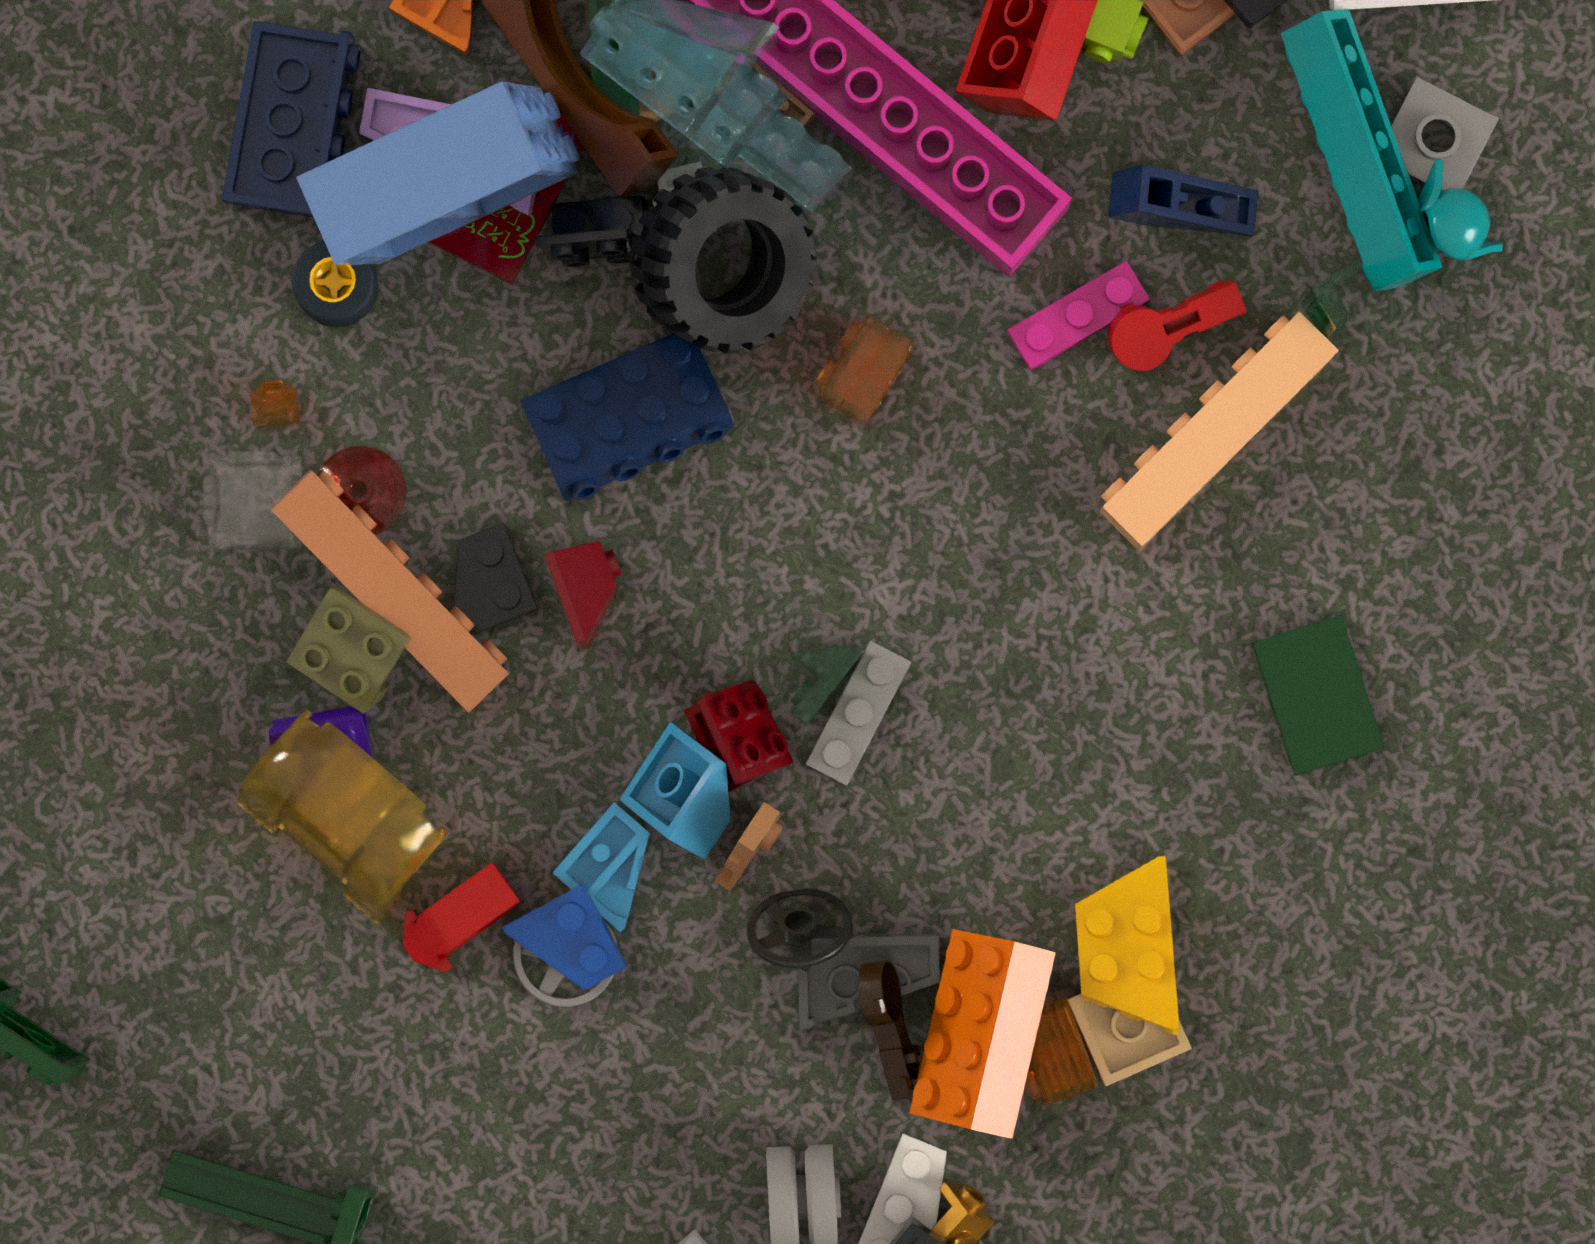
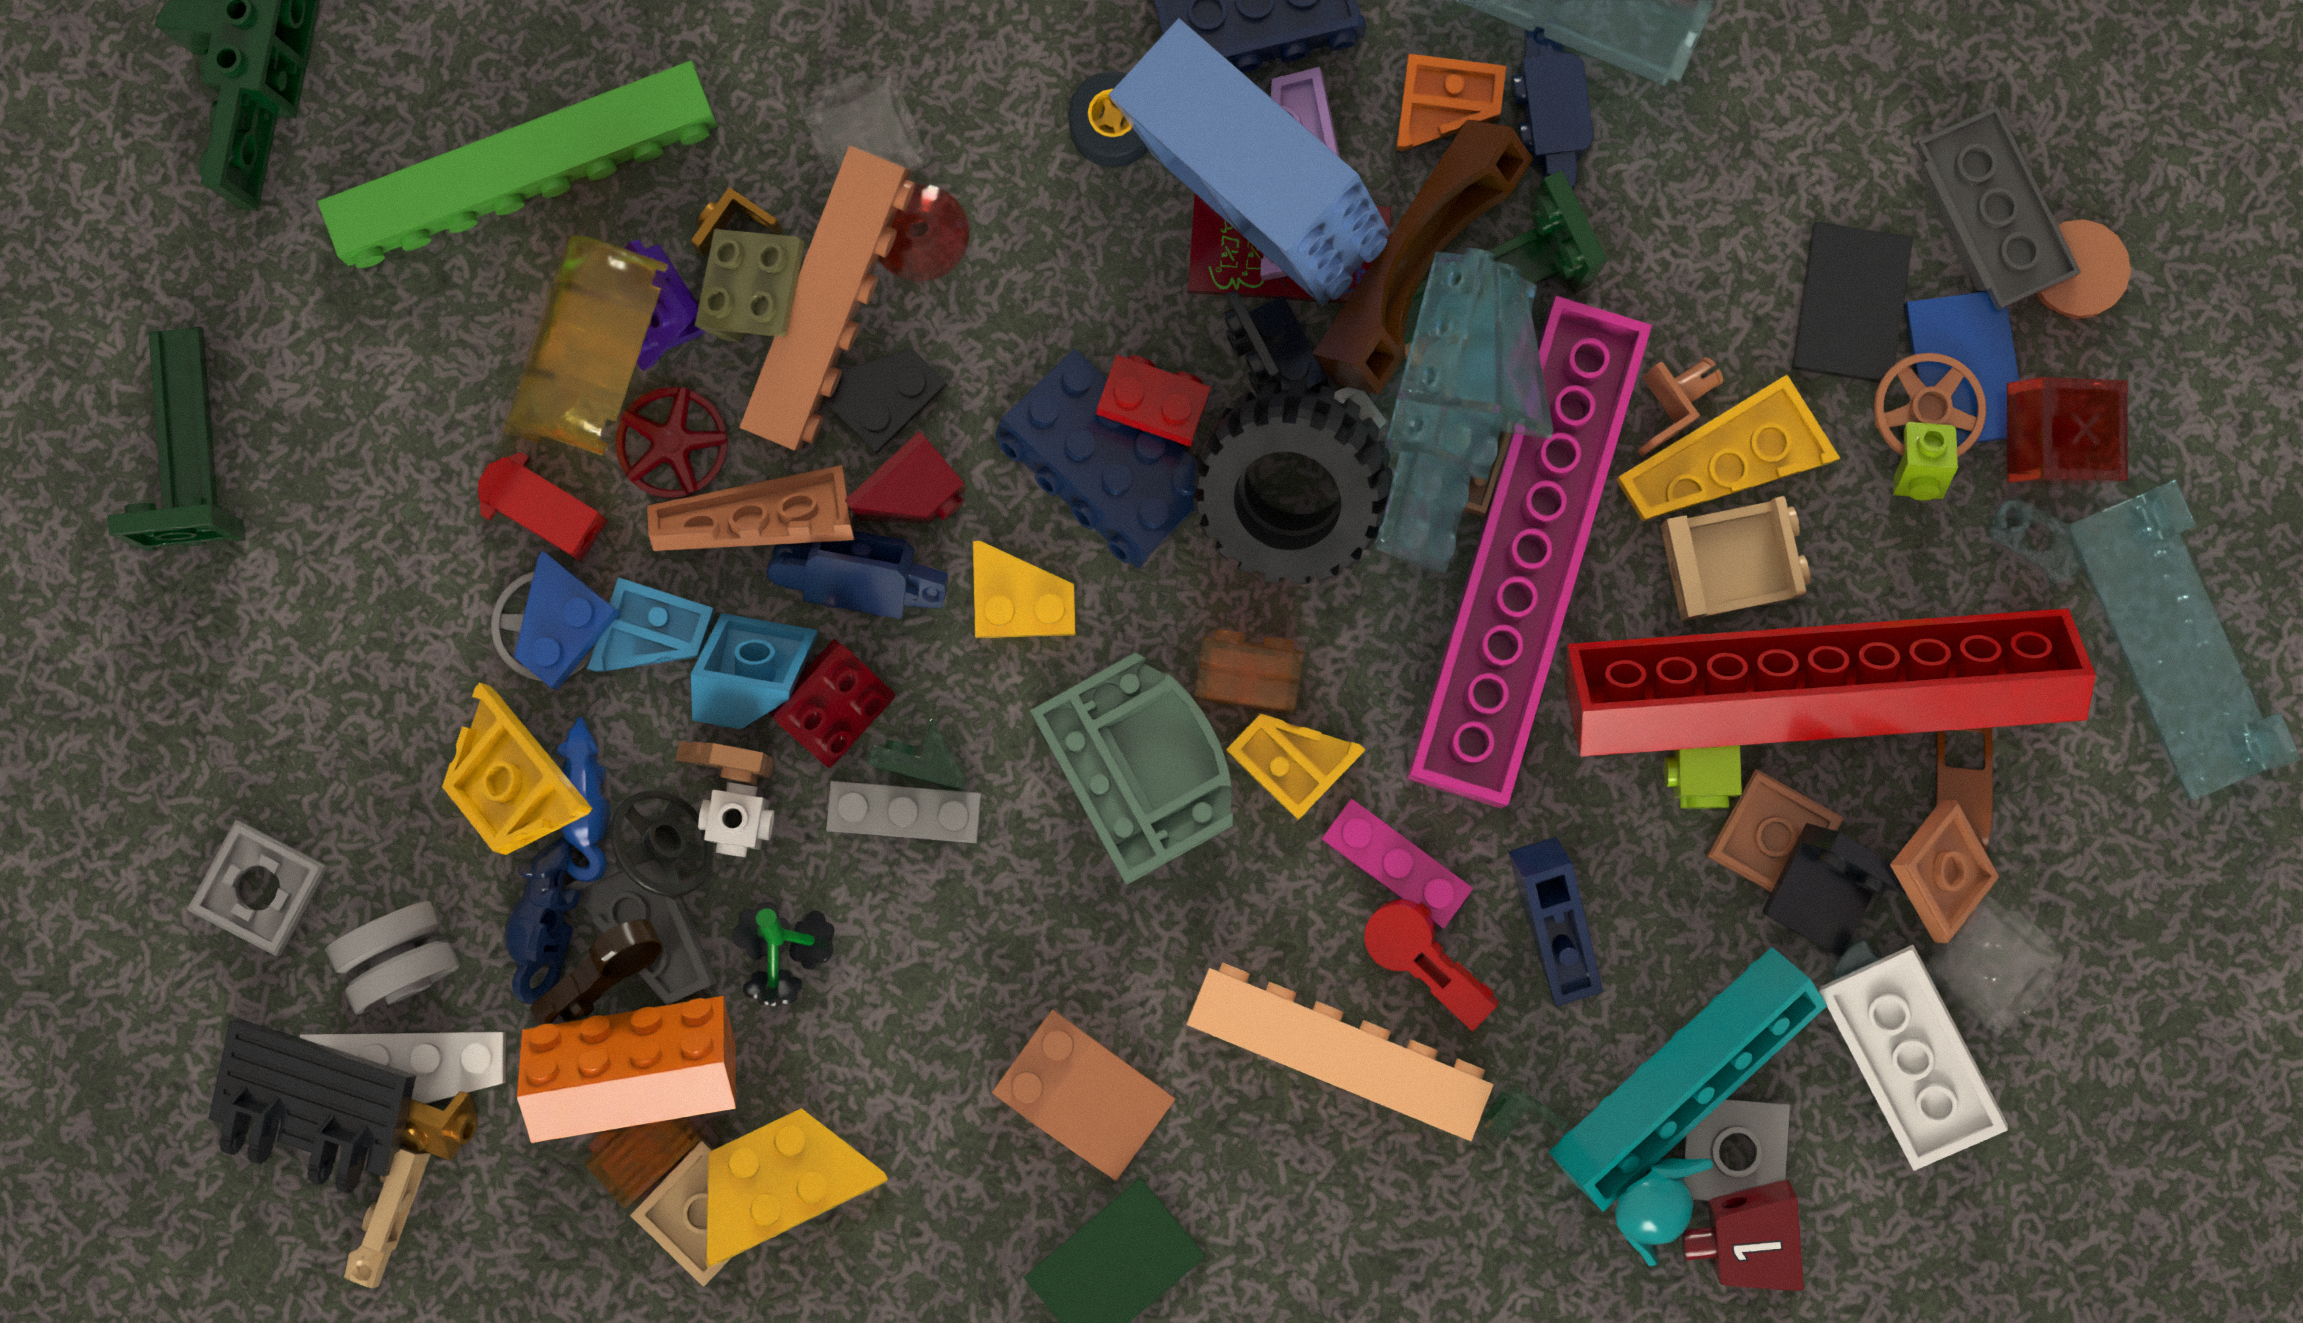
camera: 65 degrees right, 0 degrees up
clear orange plate [250,380,300,426] -> none
none -> bright green brick [317,60,718,268]
none -> yellow wing [442,682,593,855]
none -> dark blue animal [505,838,580,1005]
none -> blue animal [557,717,610,882]
none -> dark red wheel [616,387,728,498]
none -> nougat wing [647,465,854,551]
none -> pearl gold bracket [691,187,783,257]
none -> white brick [698,782,774,857]
none -> black plant [732,902,835,1006]
none -> dark blue hinge [766,531,949,619]
none -> yellow wing [973,541,1076,638]
none -> nougat slope [992,1009,1176,1181]
none -> sand green slope [1030,653,1234,885]
none -> red bracket [1096,355,1211,447]
none -> yellow wing [1226,714,1366,820]
none -> dark red torso [1681,1180,1804,1291]

